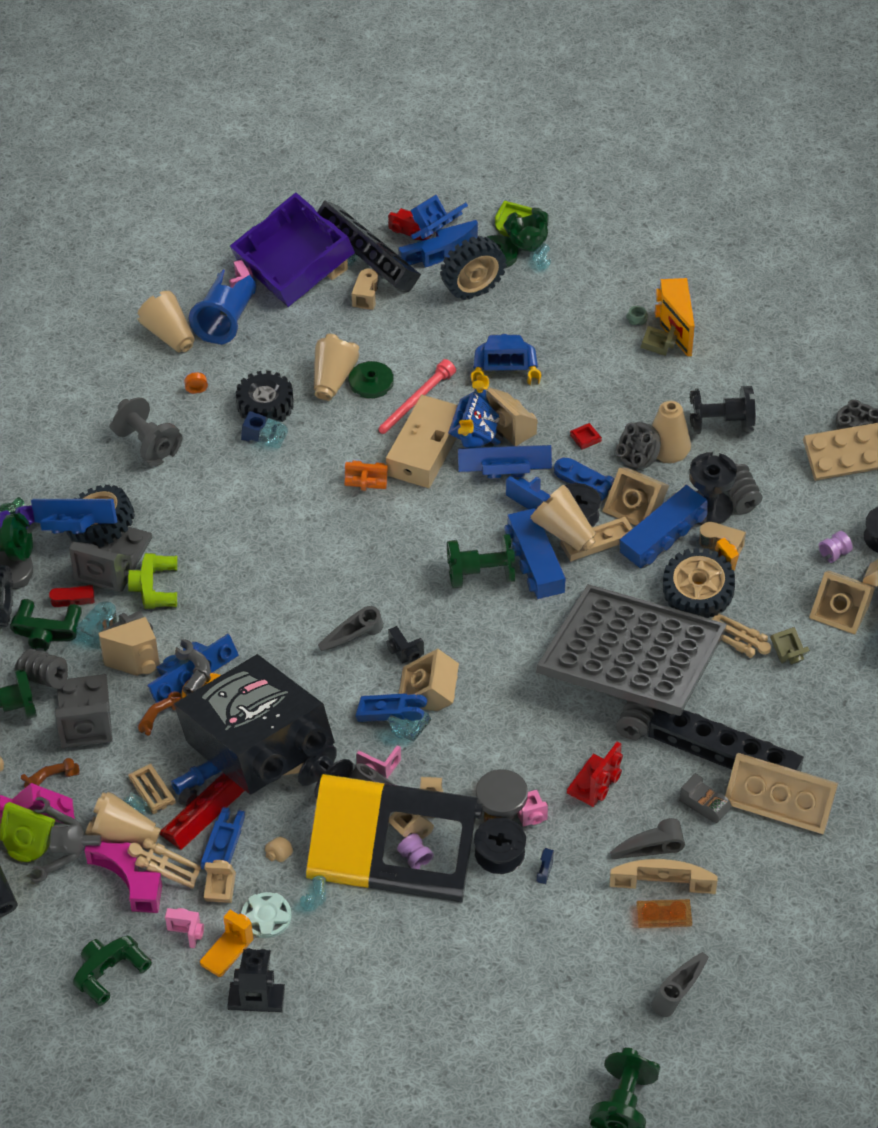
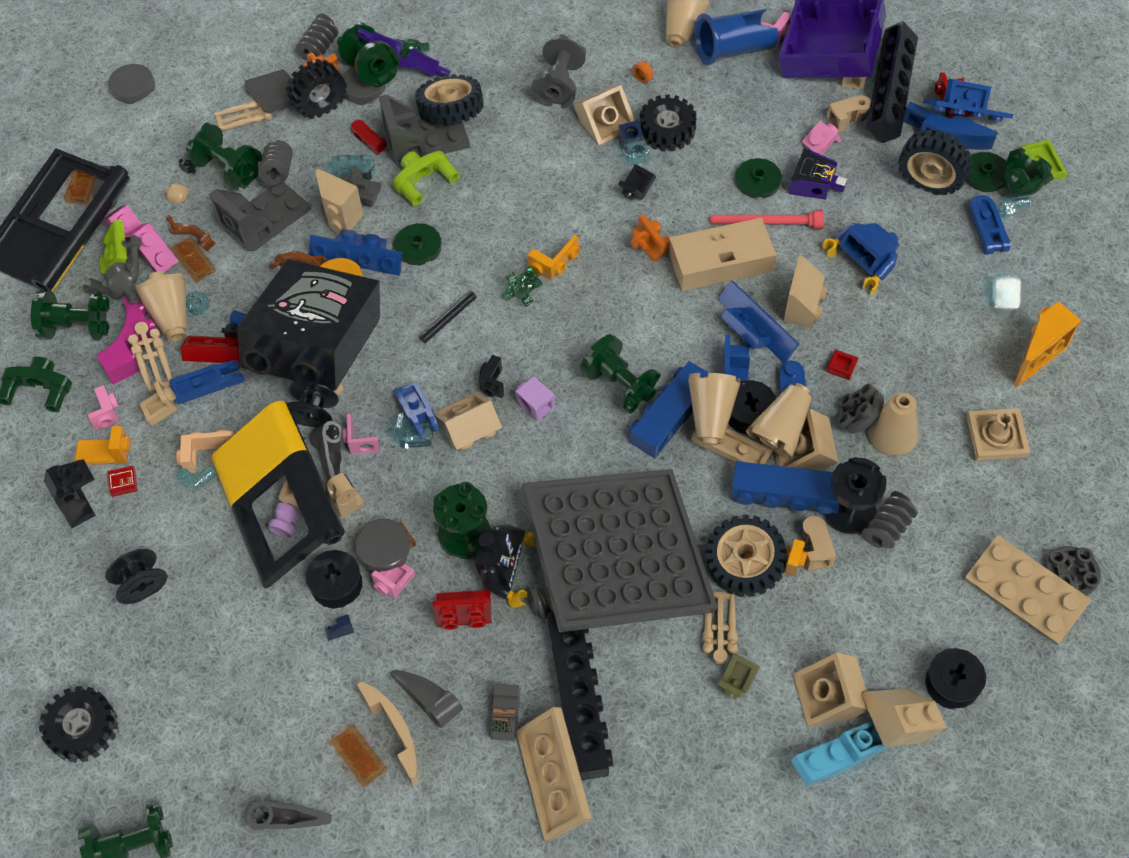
camera: 55 degrees right, 10 degrees up
dark green connector [10,599,82,651] -> none
blue bracket [31,499,117,534] -> none
tan tile [128,764,176,814] -> none
dark grey piece [175,639,211,695] -> none
light aqua wheel [241,892,292,938] -> none
tan piece [265,837,293,862] -> none
tan cone [314,334,360,401] -> none
dark grey piece [318,606,384,651] -> none
torso [448,375,504,448] -> none
sand green plate [626,306,648,325] -> none
olive bracket [640,326,677,356] -> none
black piece [689,386,756,434] -> none
lavender wheel [818,531,853,563] -> none
none -> dark green piece [30,290,110,341]
none -> black wheel [39,686,118,763]
none -> black piece [105,549,168,604]
none -> red tile [107,466,138,497]
none -> clear orange plate [171,236,216,283]
none -> light nougat bracket [176,430,234,474]
none -> dark green plate [394,223,442,266]
none -> black bar [419,291,477,344]
none -> dark green piece [433,482,491,559]
none -> black torso [475,524,537,608]
none -> clear green piece [501,266,543,307]
none -> lavender brick [515,376,555,422]
none -> light orange bracket [528,235,580,281]
none -> tan slope [573,85,635,145]
none -> black bracket [618,164,656,200]
none -> tan cone [746,383,812,458]
none -> torso [789,148,848,200]
none -> bright pink bracket [802,121,841,155]
none -> tan plate [966,408,1030,461]
none -> blue plate [969,195,1011,255]
none -> clear light blue bracket [990,274,1021,309]

